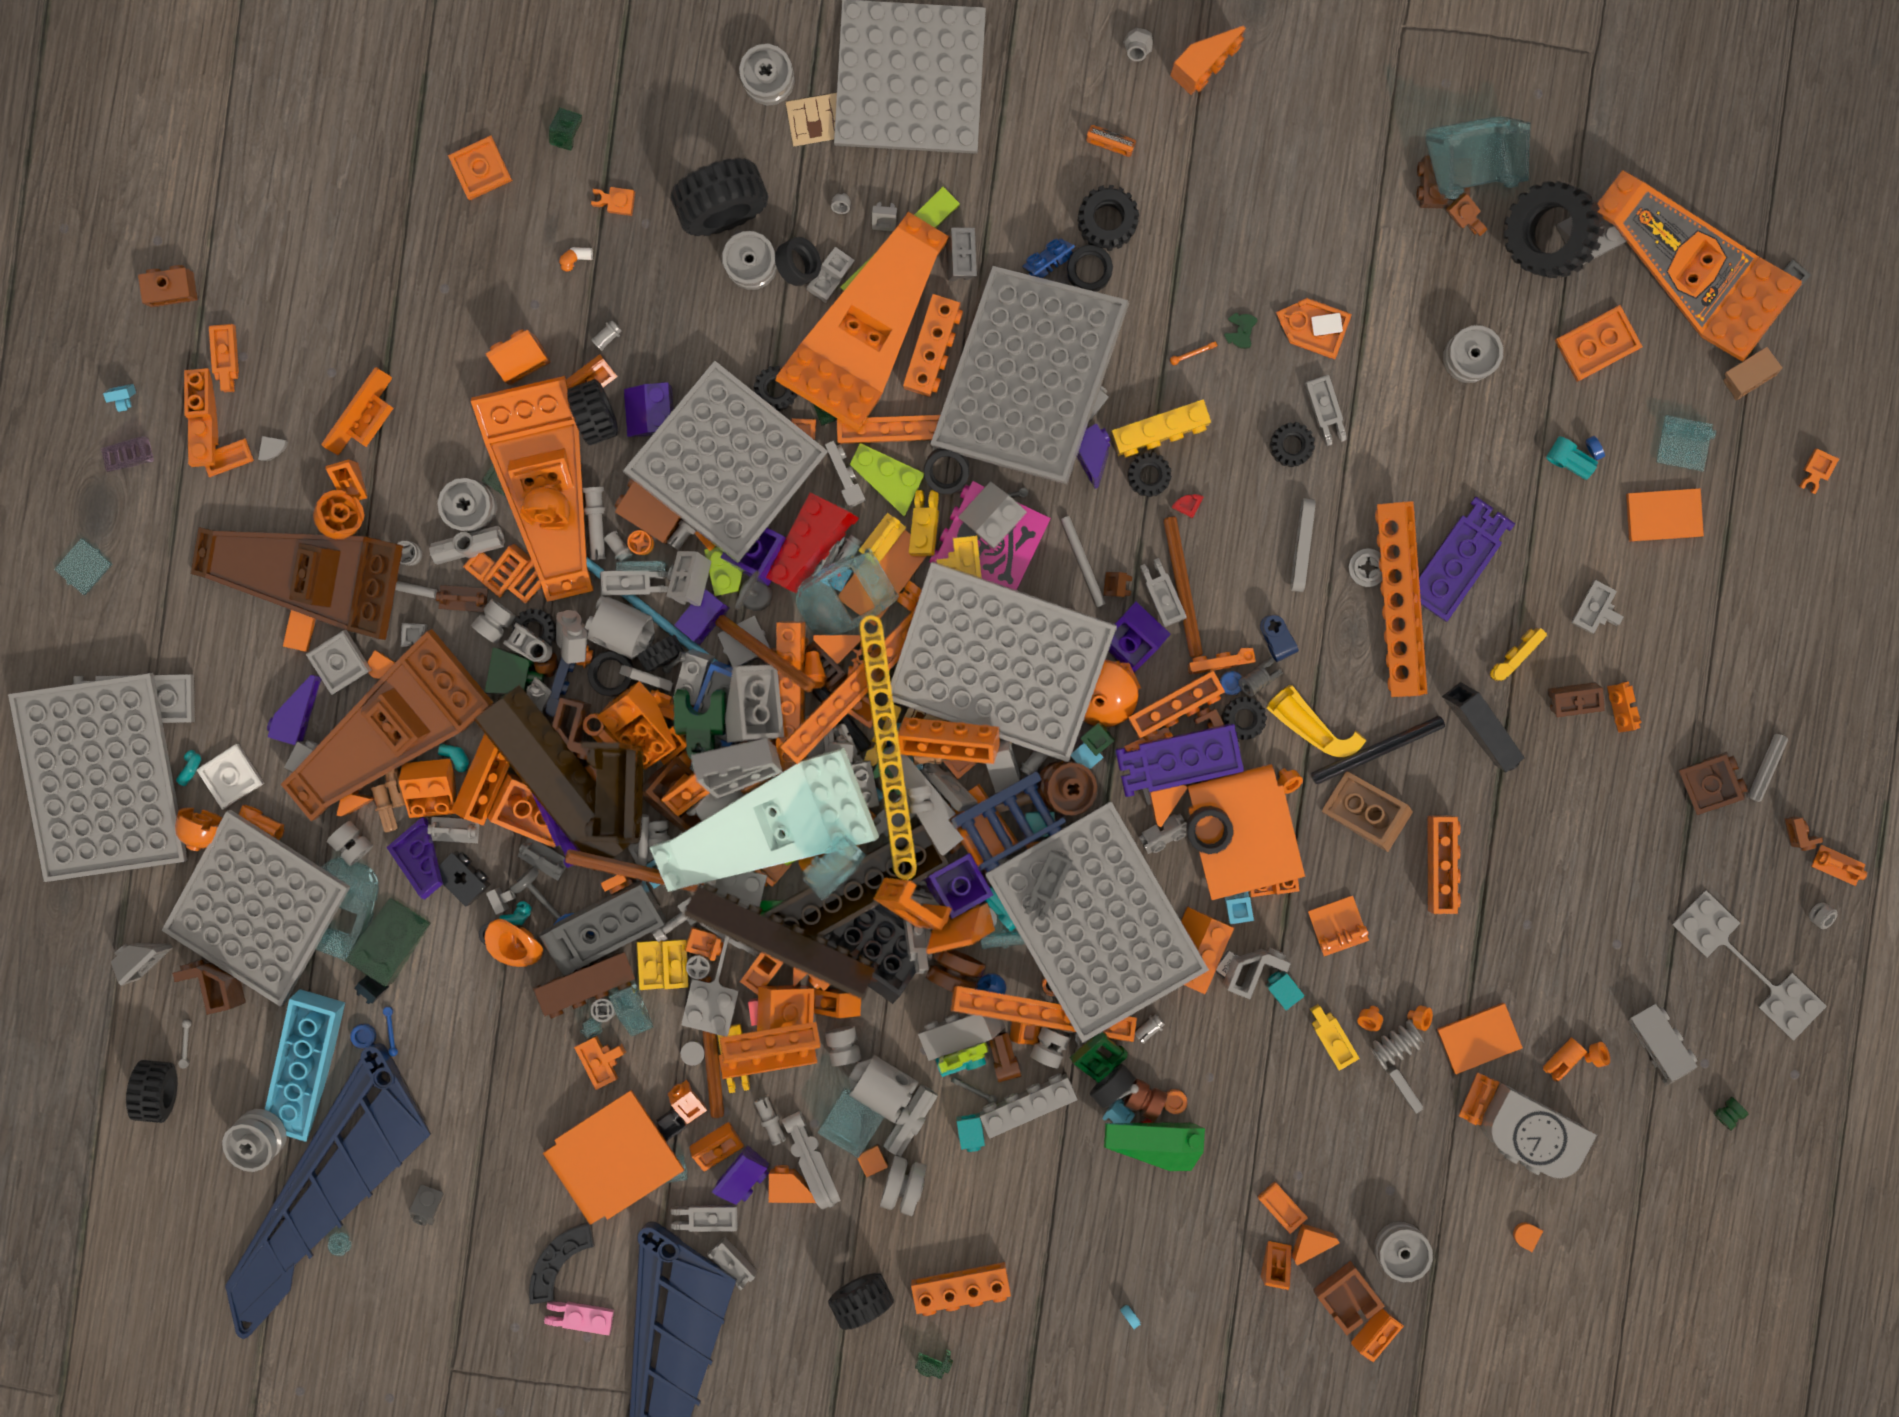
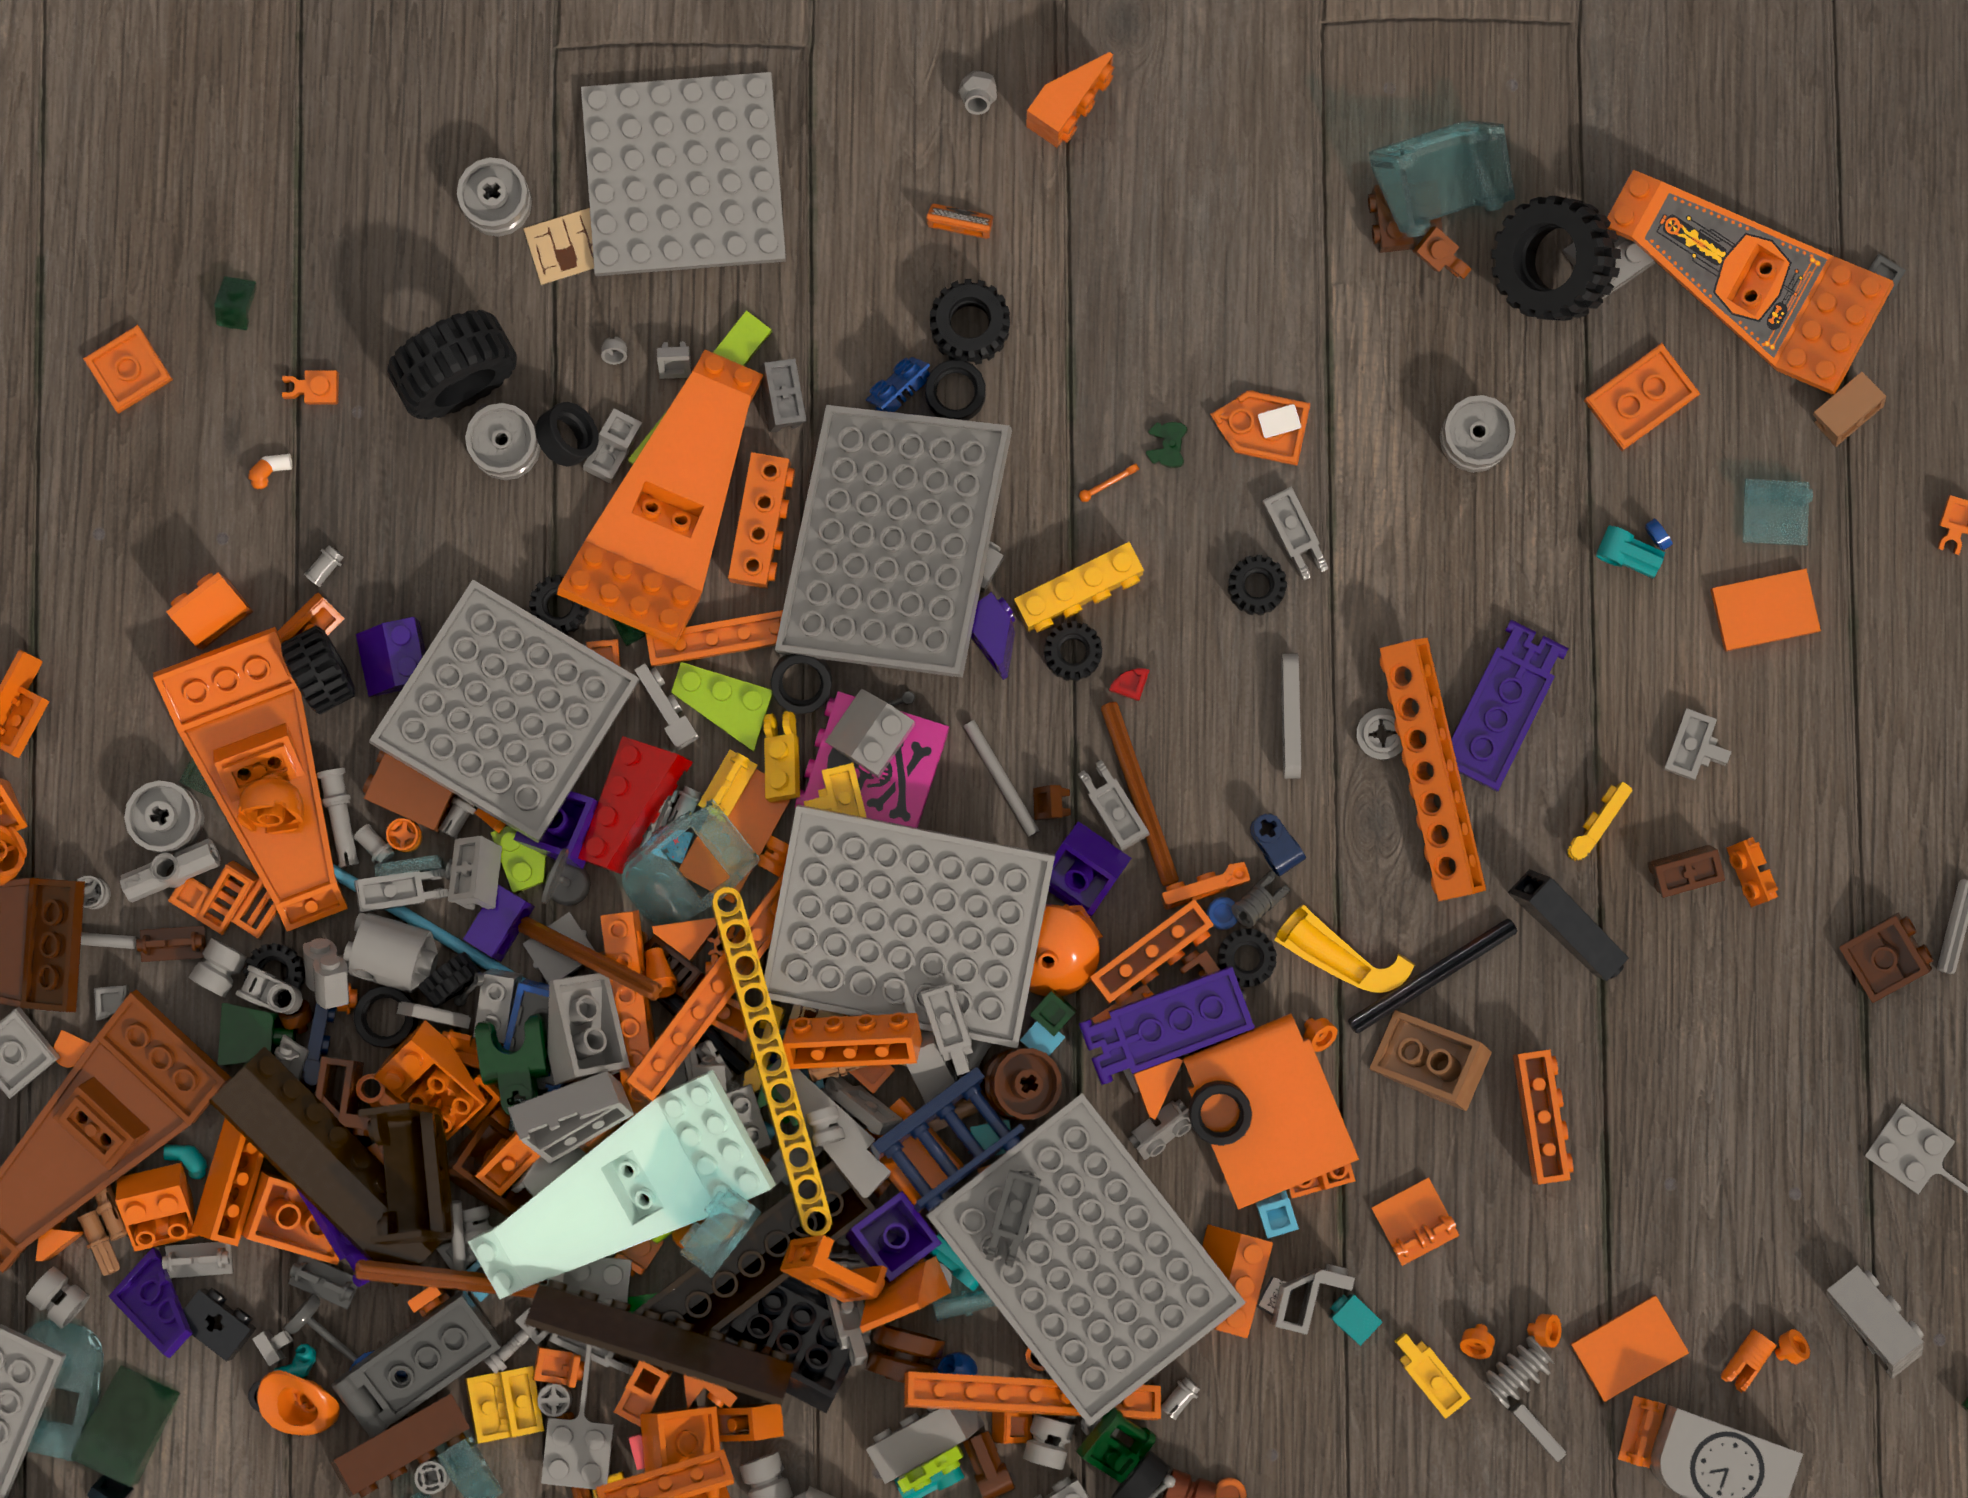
camera: 10 degrees left, 5 degrees down
none -> light grey hinge [921,981,973,1076]

